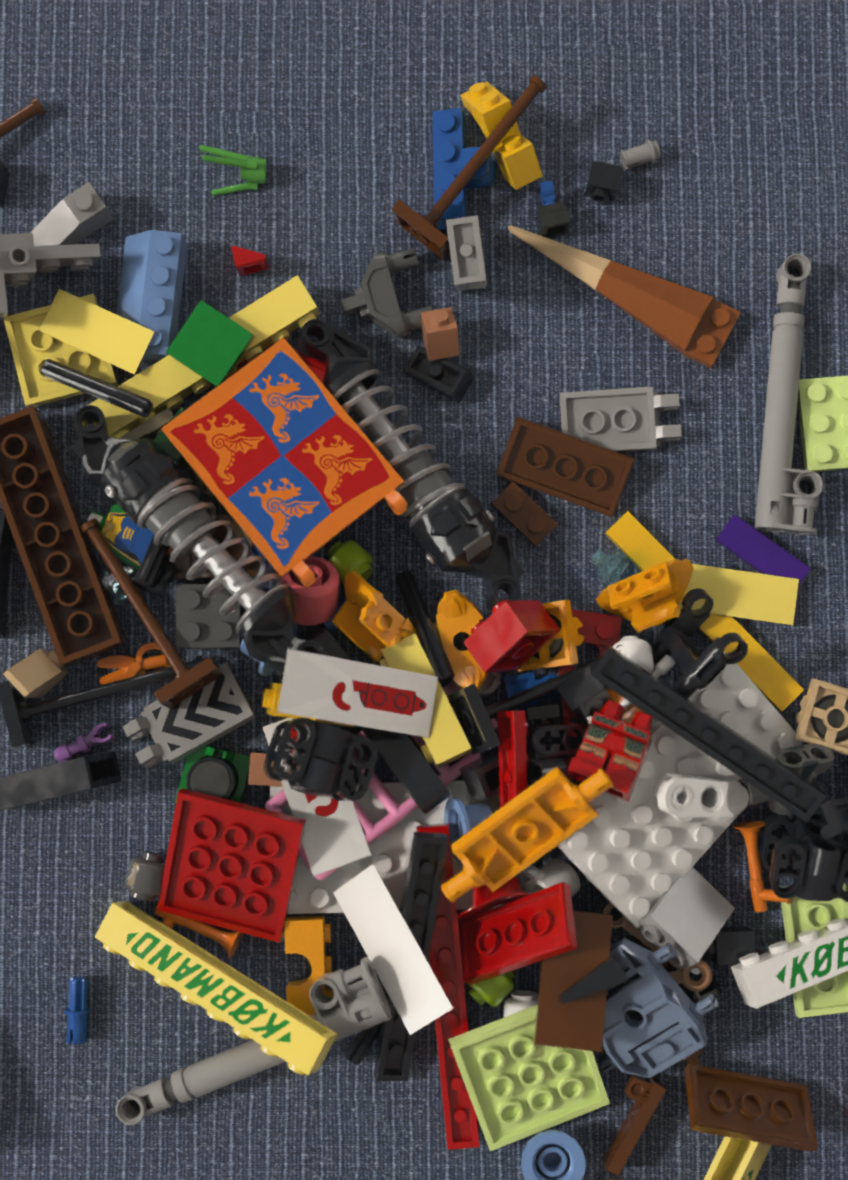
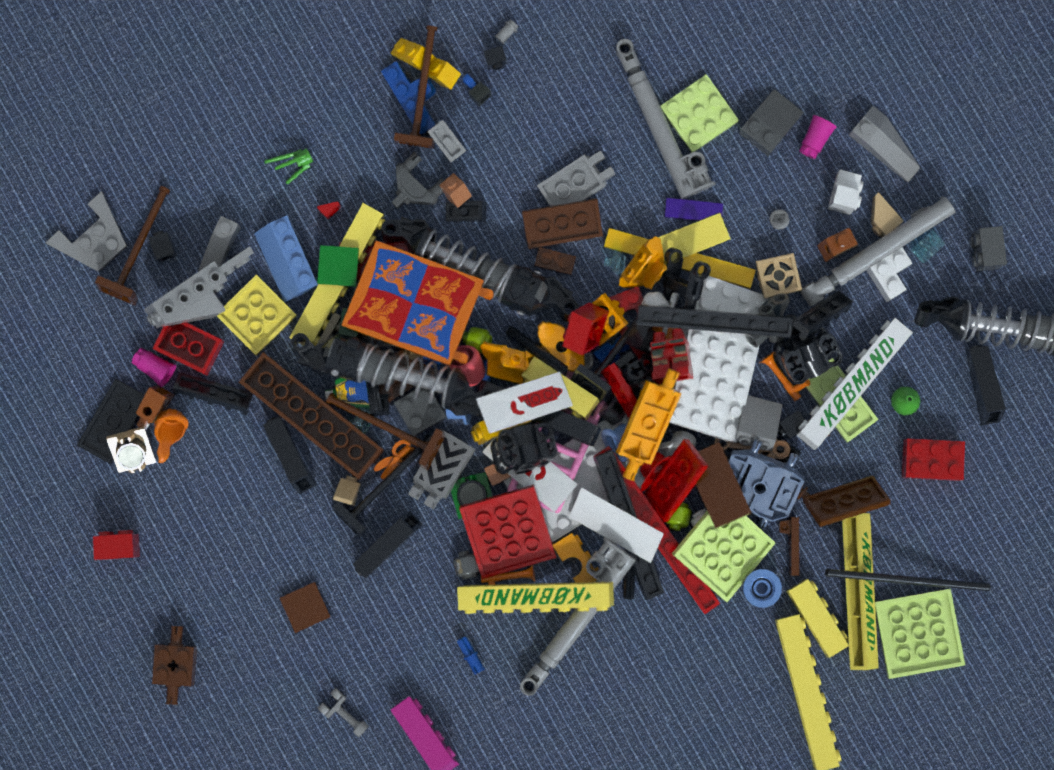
camera: 30 degrees left, 0 degrees up
light yellow sticker [39,289,154,374] -> none
black axle [41,359,153,417] -> none
medium lavender piece [54,723,115,762] -> none
dark orange plate [508,225,741,369] -> none
black slope [557,958,629,1004] -> none
white piece [657,773,749,818] -> none

